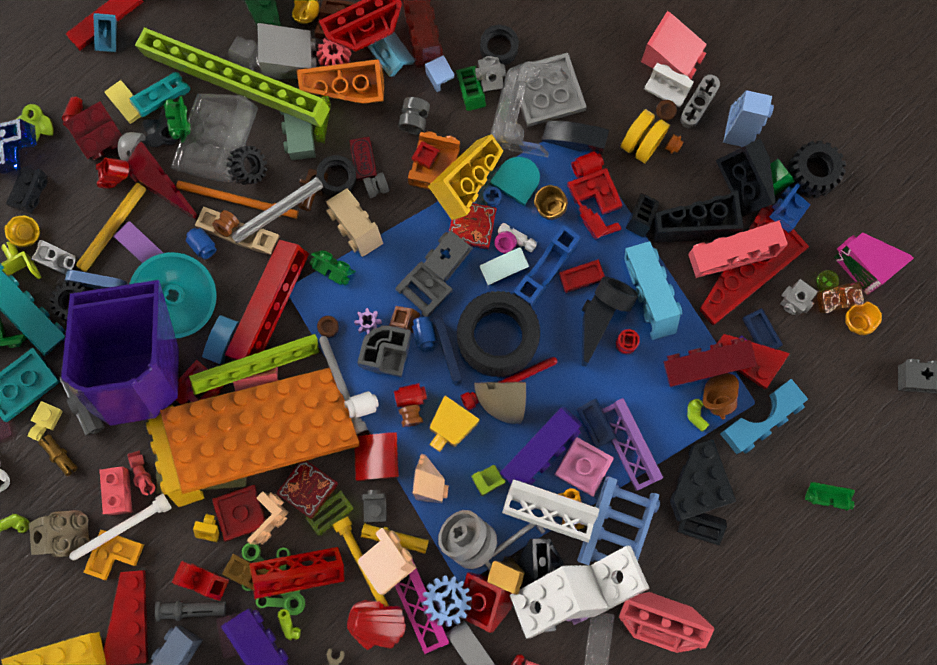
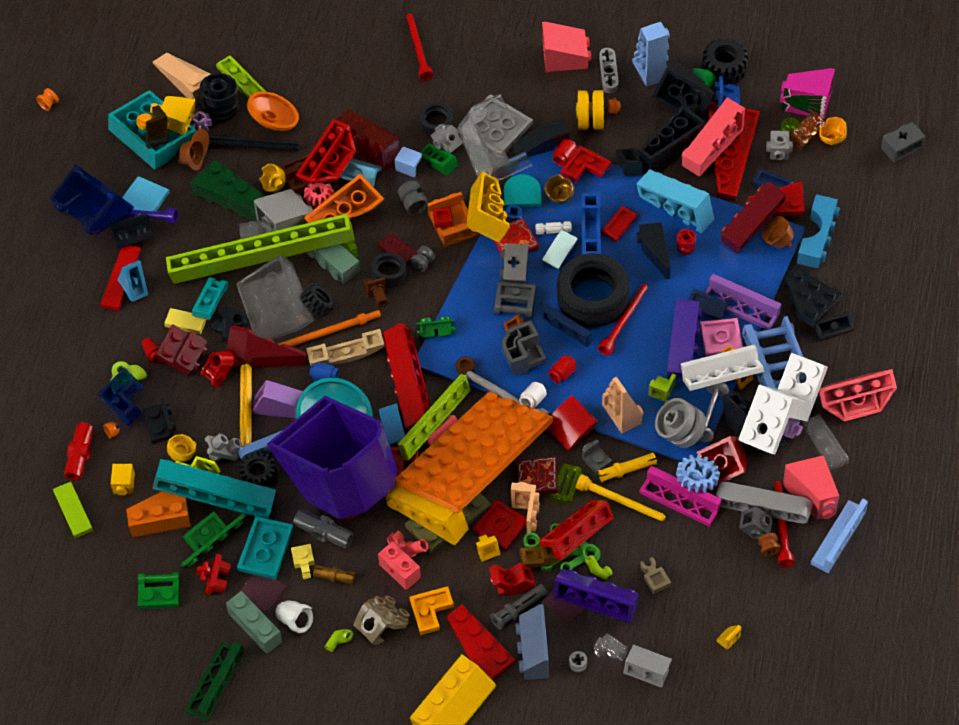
camera: 30 degrees left, 20 degrees down
white piece [69,493,172,560] -> none
light grey hair [118,132,146,161] -> none
green hinge [164,96,191,143] -> none
dark orange wheel [212,210,239,237] -> none
light grey axle [231,178,323,243] -> none
tan wedge [326,188,383,257] -> none
red hair [347,600,406,650] -> none
lavender gear [354,308,382,334] -> none
light nougat bracket [358,528,416,595] -> none
dark orange wheel [399,405,423,427] -> none
blue brick [412,317,437,350] -> none
yellow torso [429,396,480,452] -> none
dark tan brick [474,382,526,424] -> none
slope [488,557,524,595] -> none
dark pink tile [495,231,517,253] -> none
red piece [576,199,622,240] -> none
black tyre [595,277,639,312] -> none
white bracket [644,63,694,108] -> none
reddish brown tile [656,100,677,120] -> none
lime arm [687,399,709,432] -> none
green hinge [805,482,855,511] -> none

